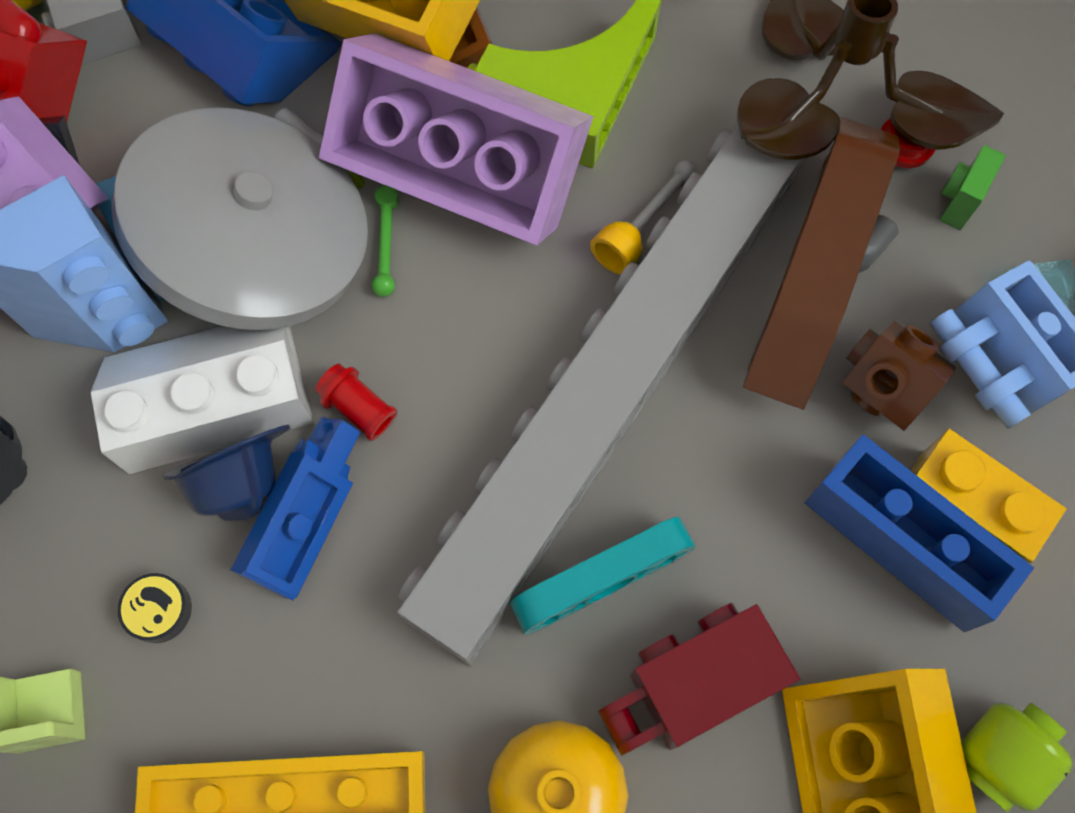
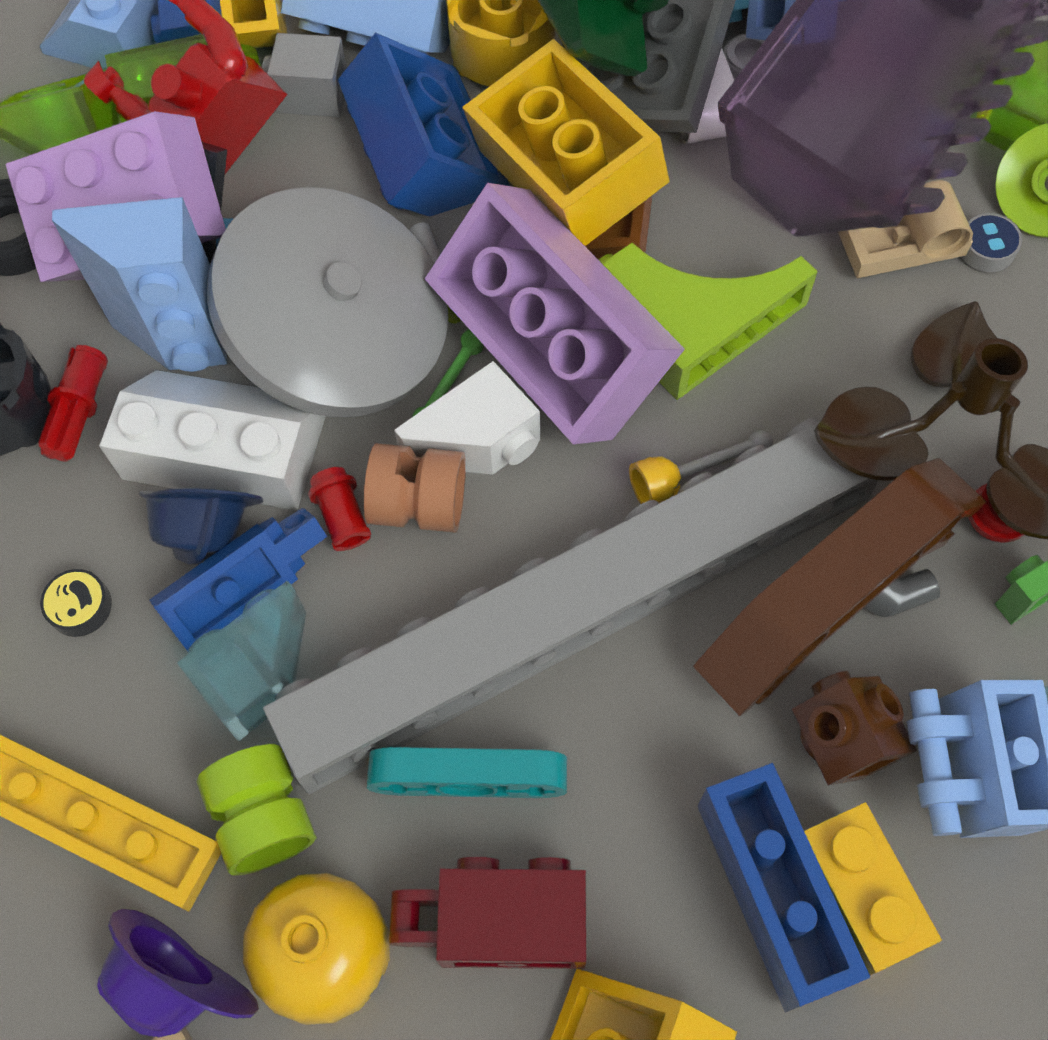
camera: 30 degrees right, 5 degrees down
none -> red axle [38,345,108,462]
none -> clear light blue slope [177,581,306,741]
none -> lime wheel [196,744,317,876]
none -> nougat wheel [364,443,466,533]
none -> white slope [394,361,540,475]

